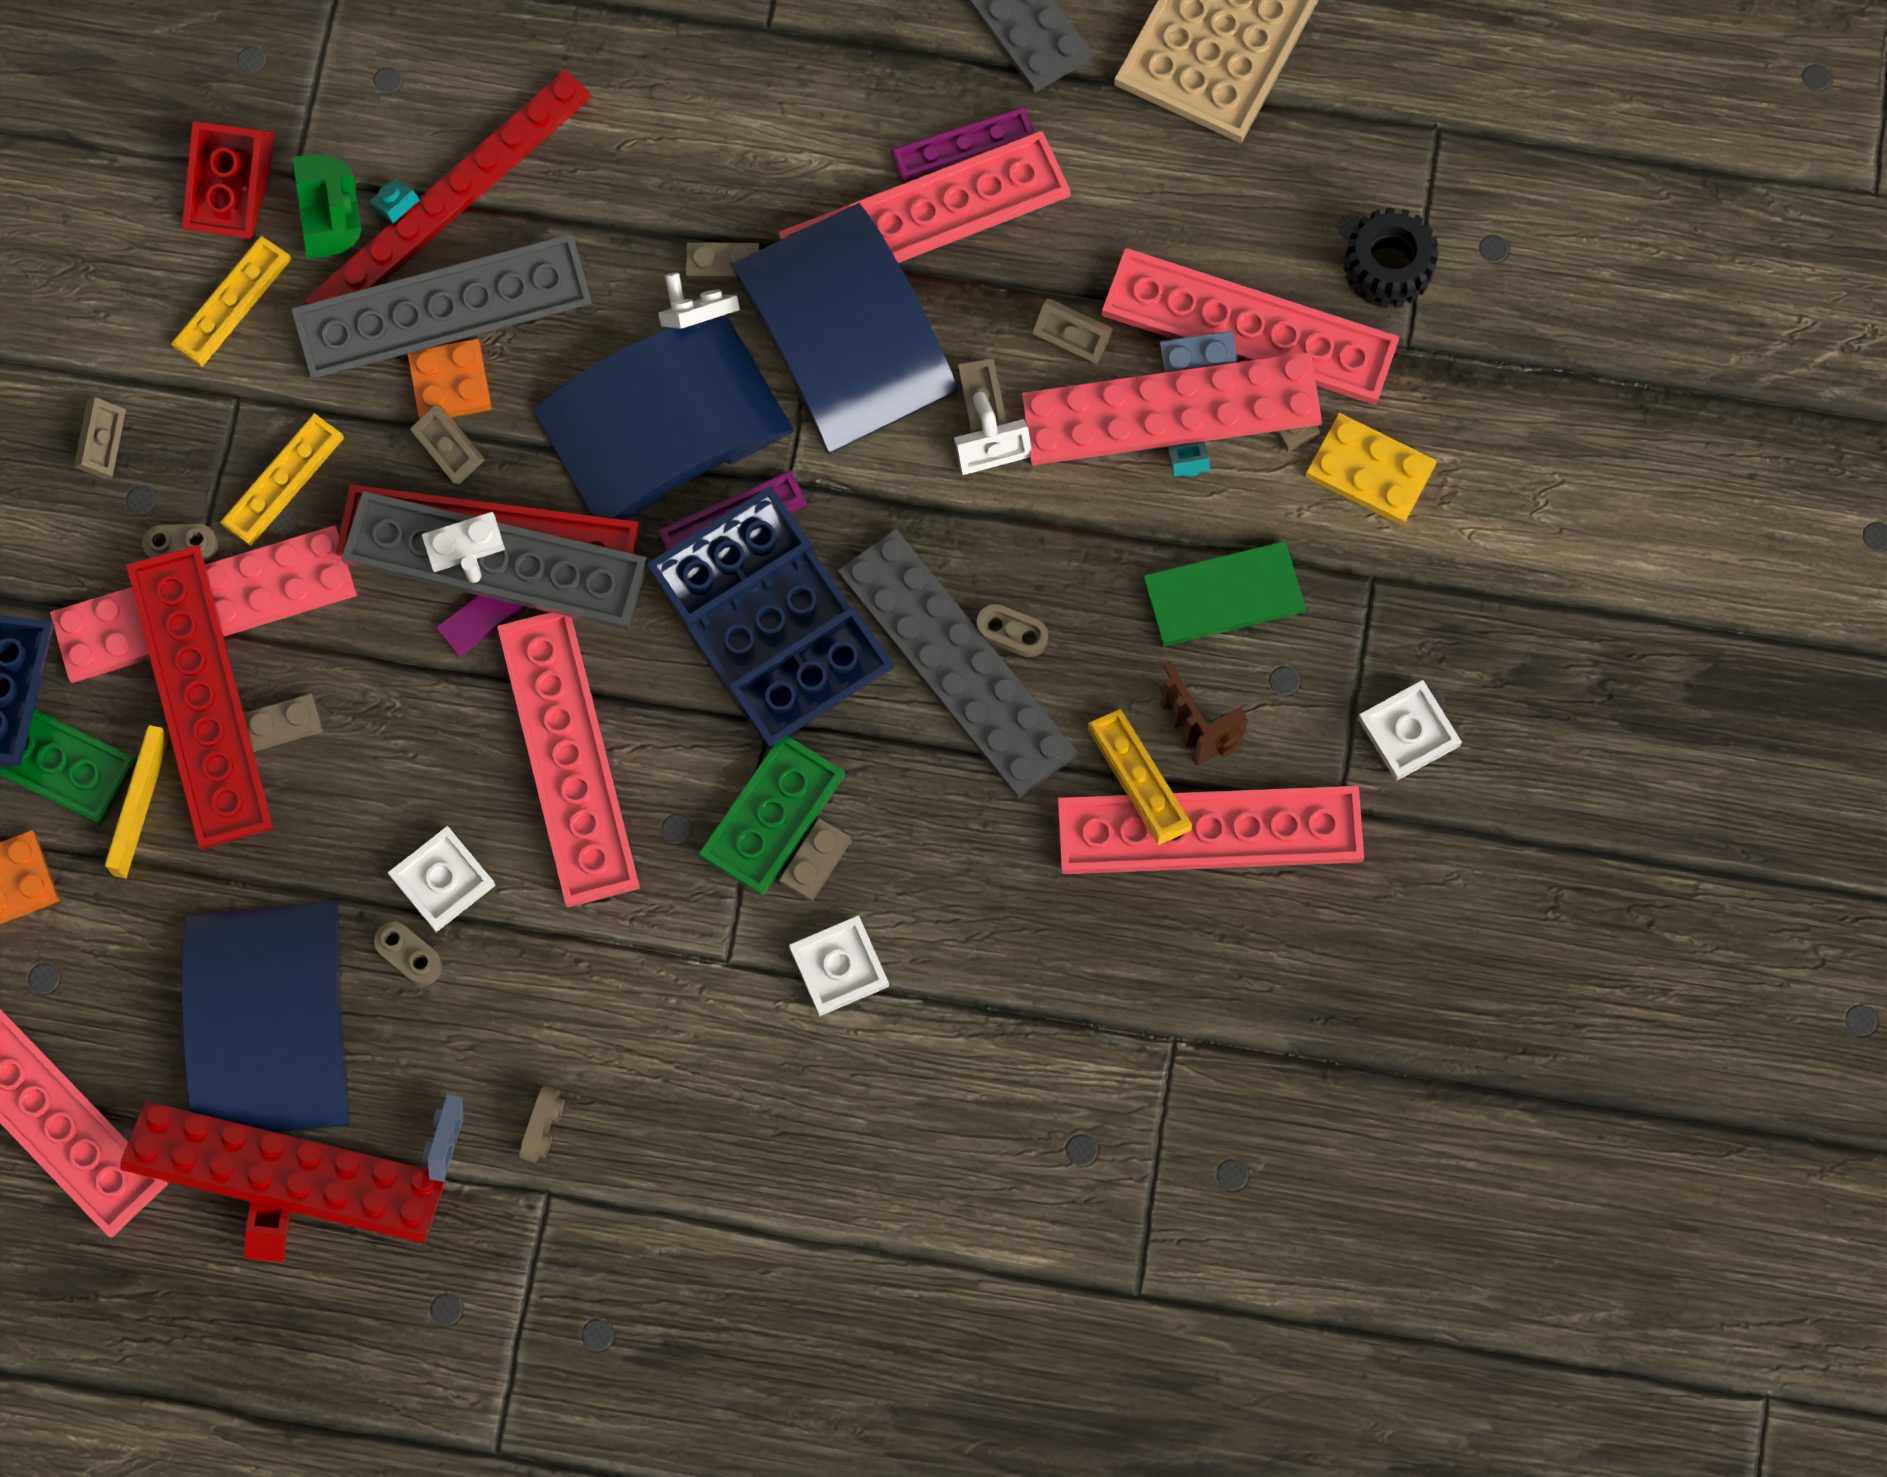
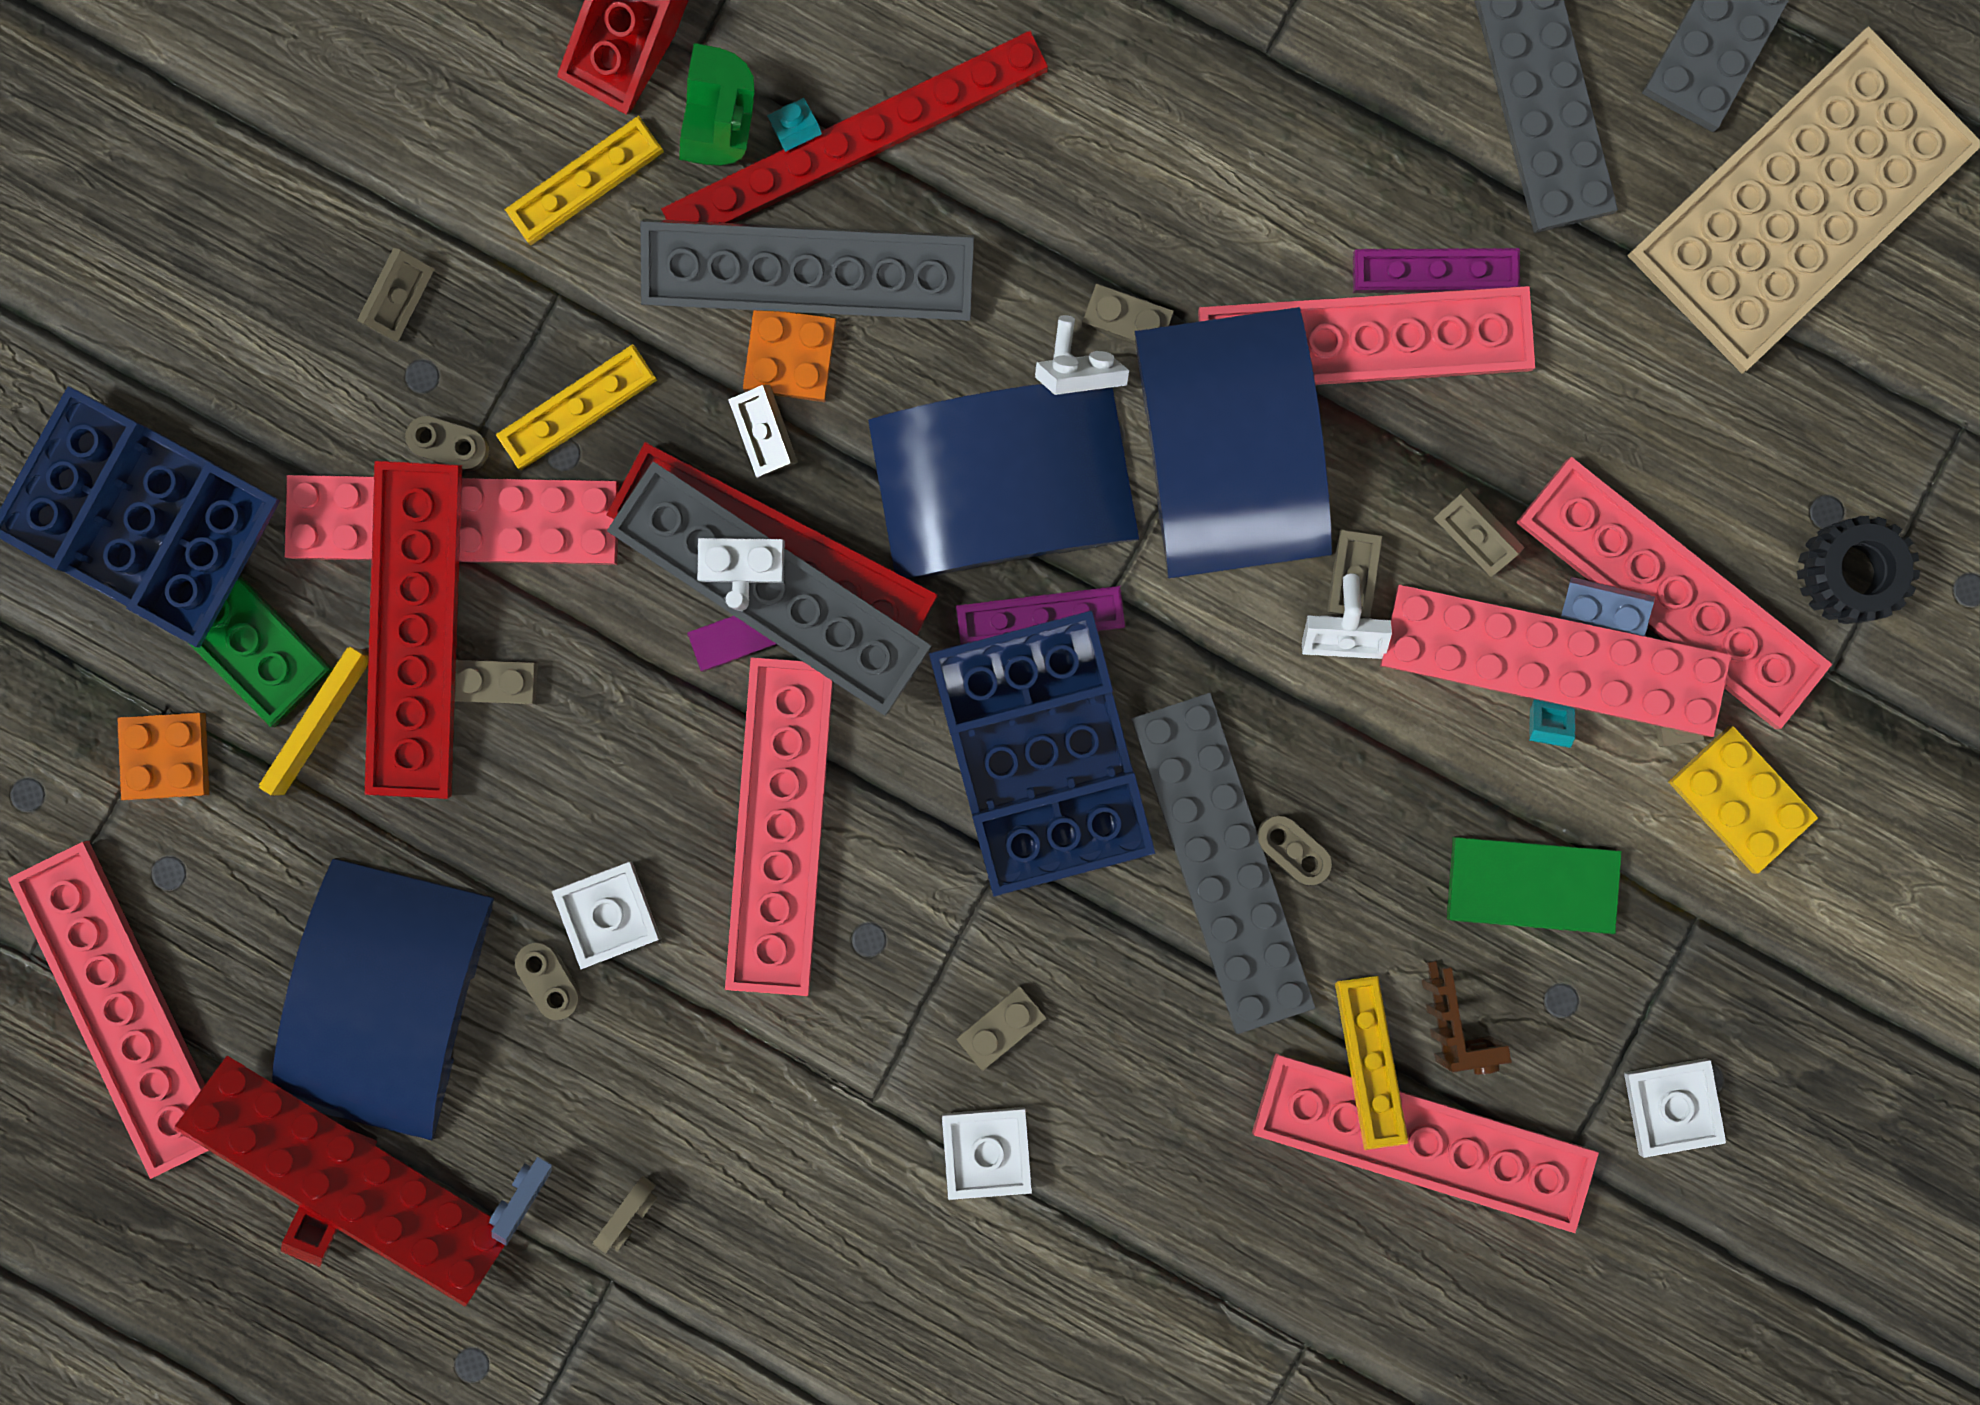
camera: 25 degrees right, 15 degrees up
green plate [699,736,846,897] -> none

